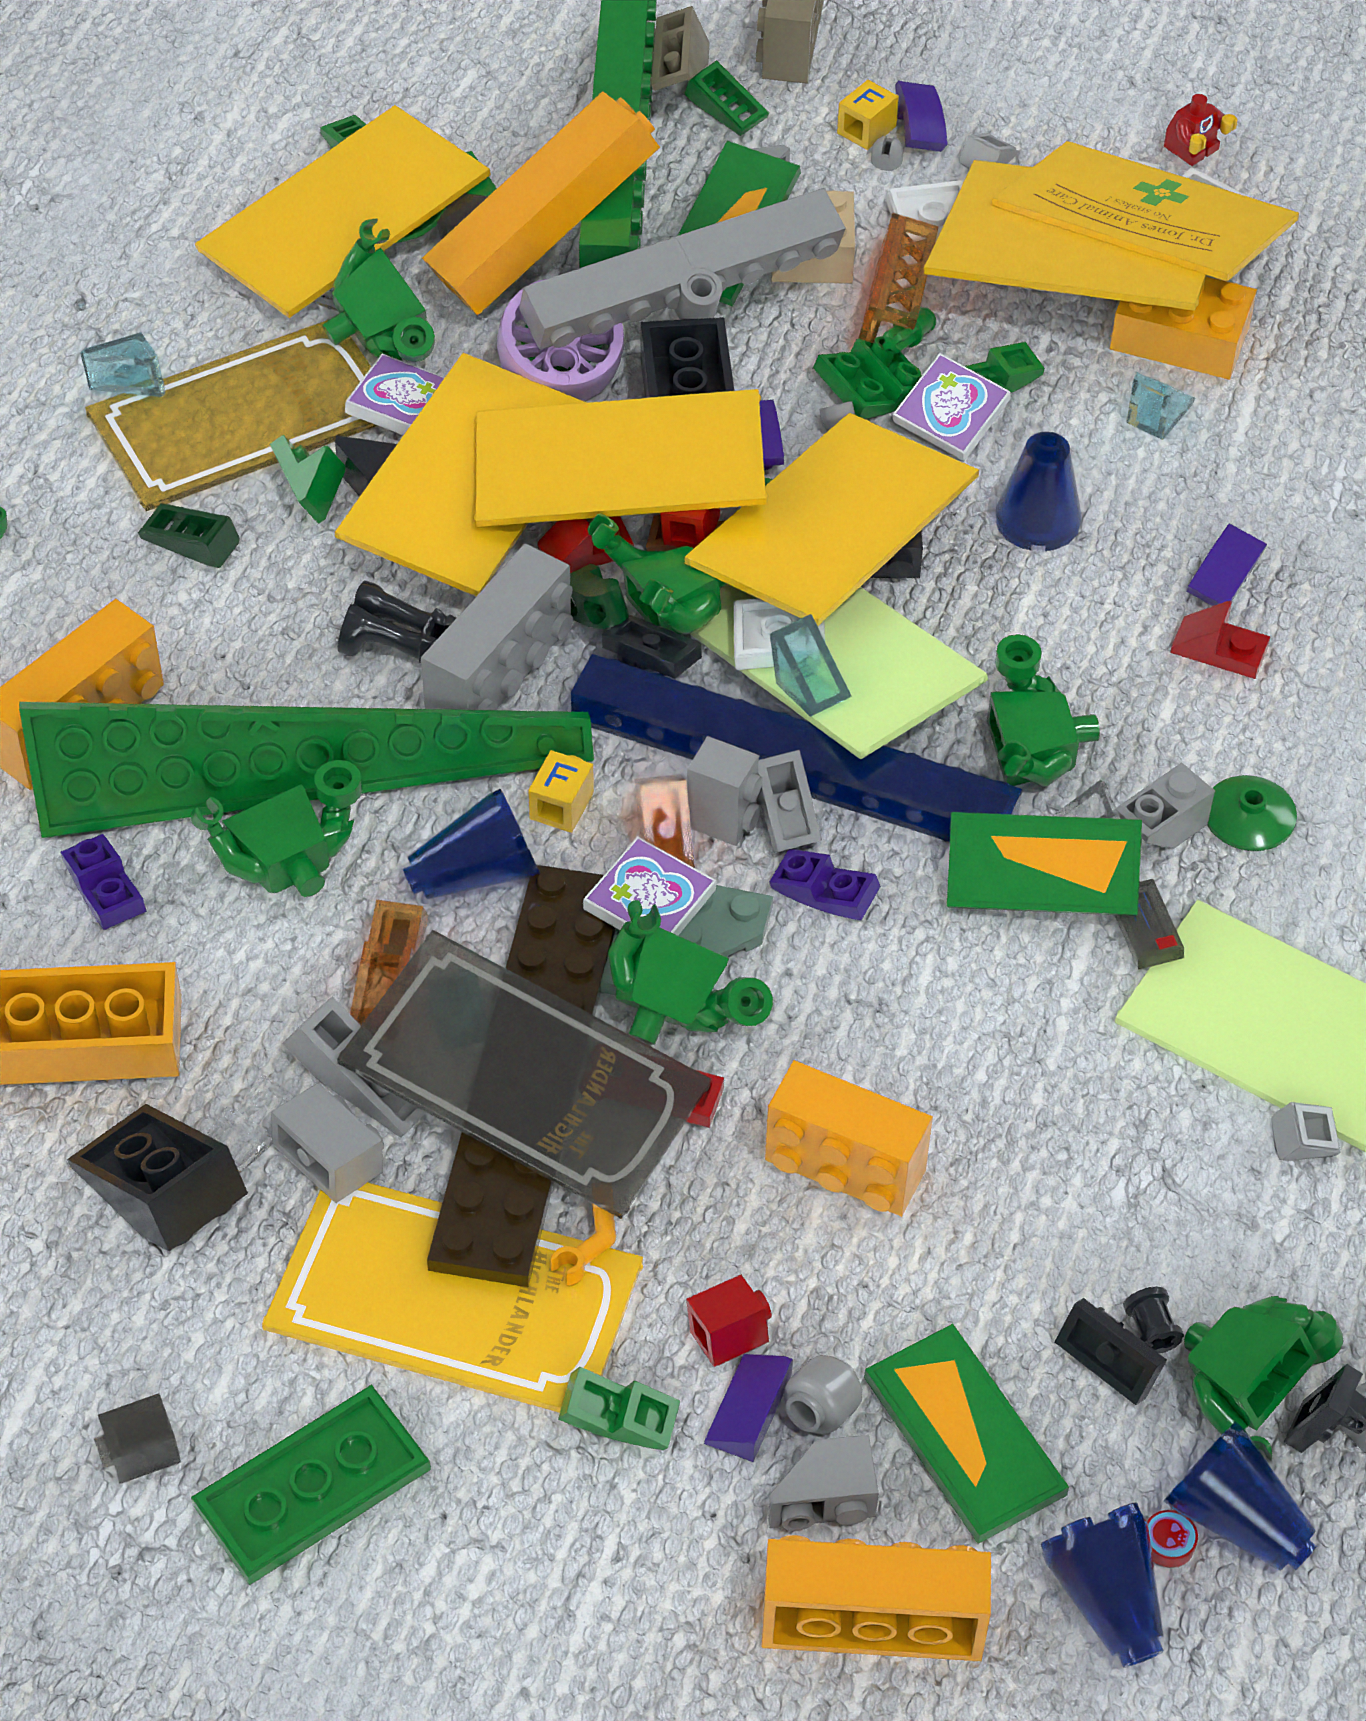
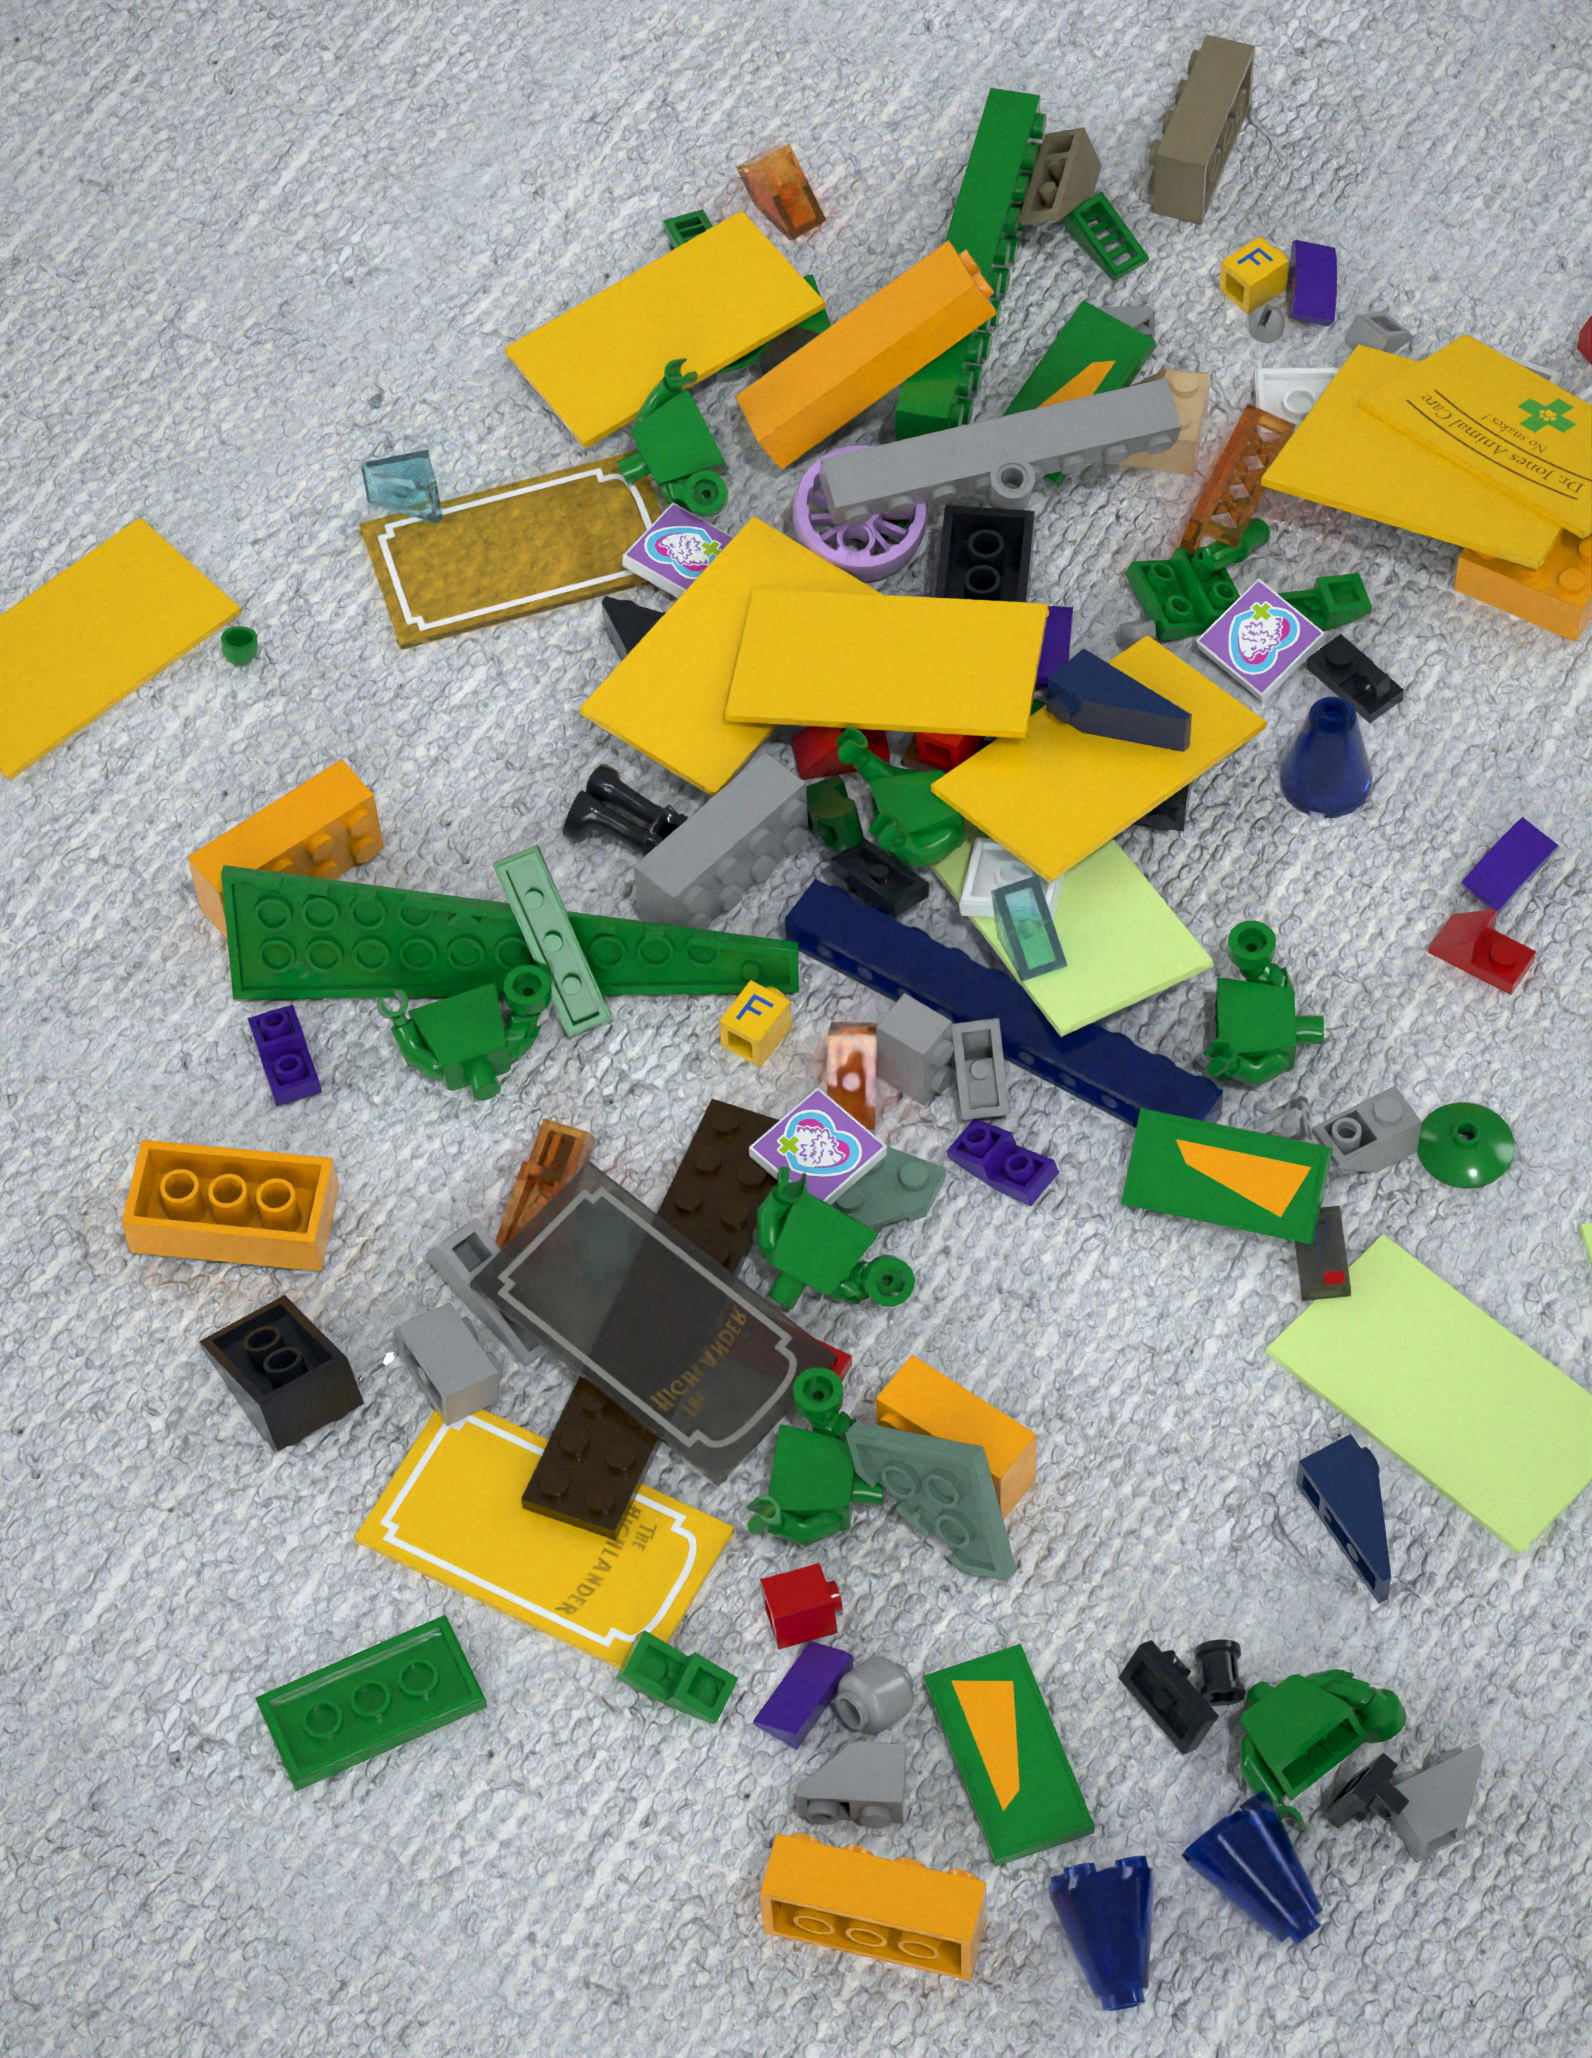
camera: 15 degrees right, 5 degrees up
clear smoke brick [93,1393,181,1484] -> none
dark green slope [138,503,240,568] -> none
green slope [270,435,346,524] -> none
clear blue cone [402,788,540,899] -> none
light orange arm [551,1184,616,1286] -> none
clear light blue slope [1126,372,1196,440] -> none
tile [1142,1510,1198,1568] -> none
light grey slope [1271,1102,1341,1161] -> none
none -> tile [493,844,612,1037]
none -> clear orange slope [736,144,827,240]
none -> green torso [747,1367,885,1546]
none -> sand green plate [845,1421,1016,1581]
none -> dark blue slope [1047,648,1192,752]
none -> dark blue slope [1296,1434,1391,1604]
none -> black hinge [1307,634,1404,724]

